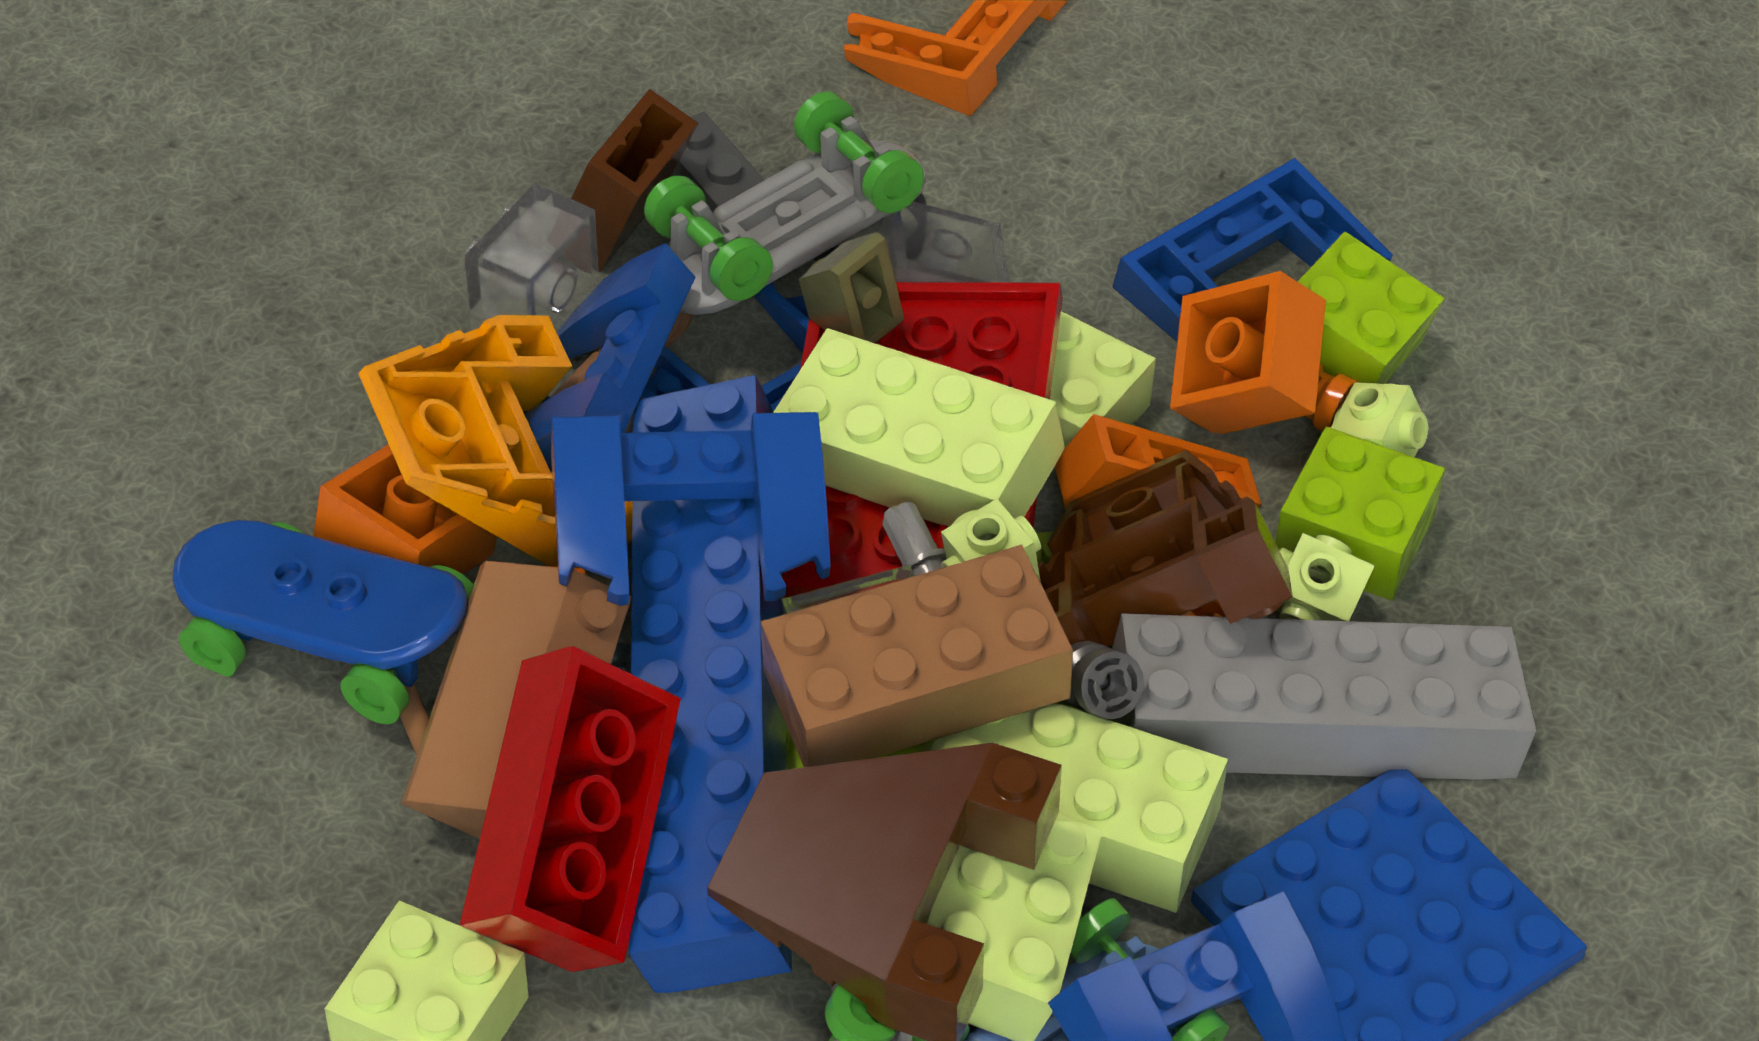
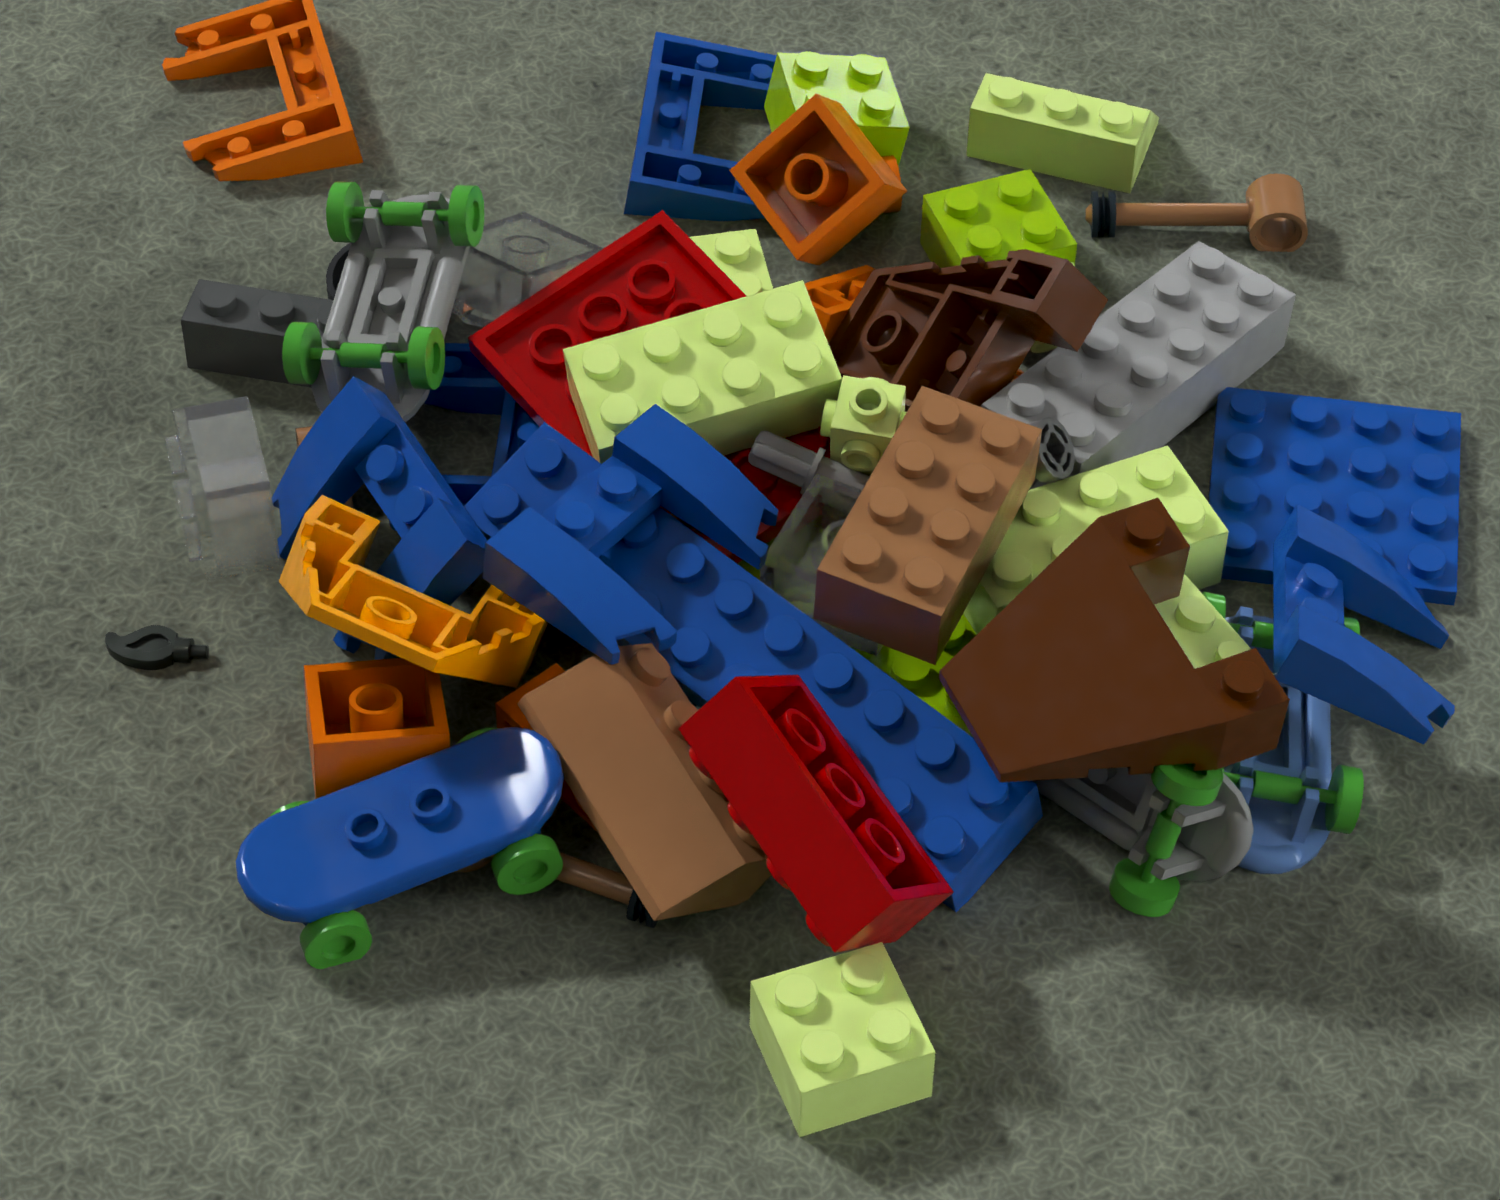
camera: 45 degrees left, 0 degrees up
reddish brown brick [550,89,699,272] -> none
olive slope [799,232,904,343] -> none
yellowish green brick [1331,382,1429,457] -> none
none -> pearl dark grey piece [105,625,209,670]
none -> yellowish green slope [967,73,1159,193]
none -> medium nougat piece [1085,174,1308,252]

